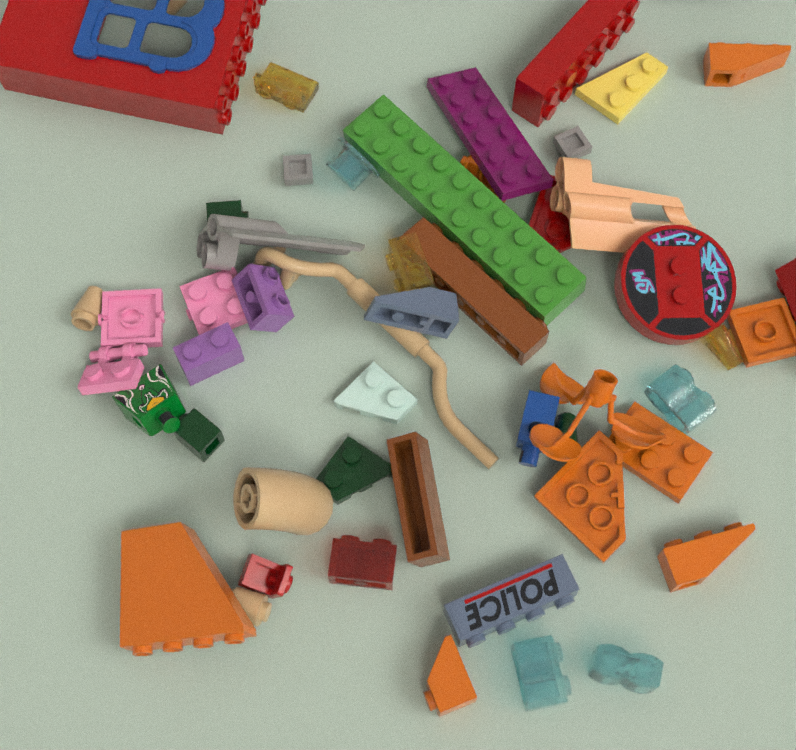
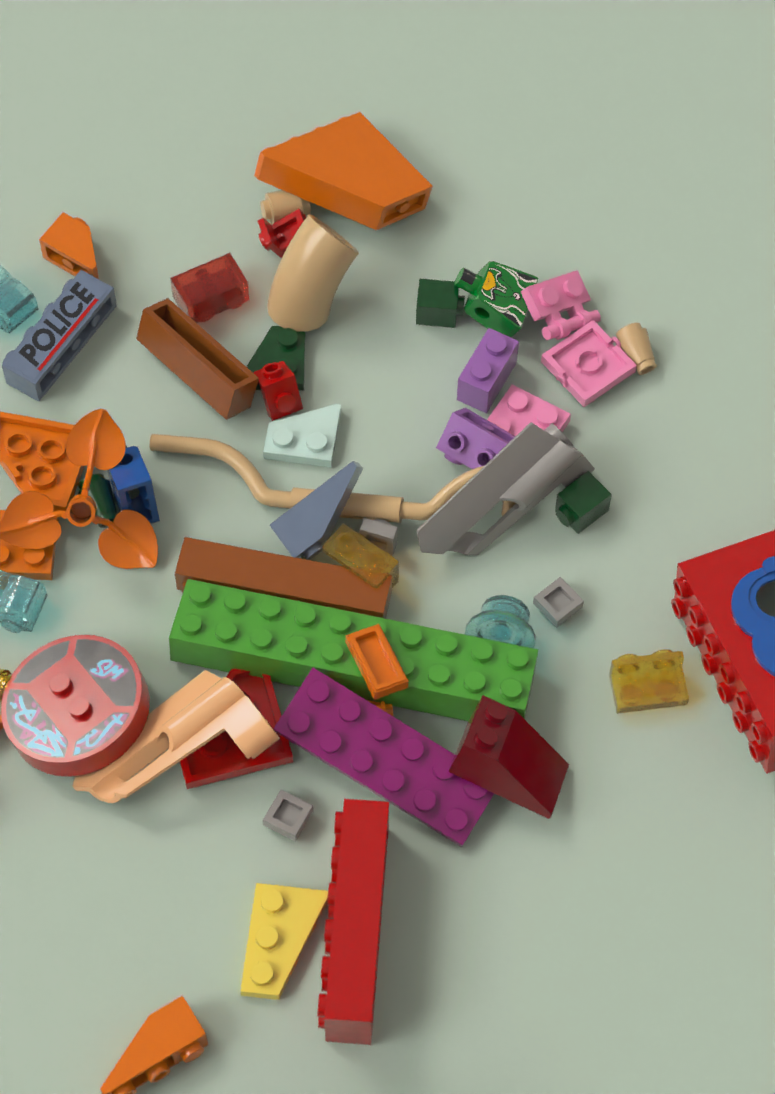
camera: 145 degrees right, 5 degrees down
none -> red bracket [253,361,303,421]
none -> orange tile [345,624,409,700]
none -> light grey plate [360,518,398,555]
none -> dark red slope [448,695,569,819]

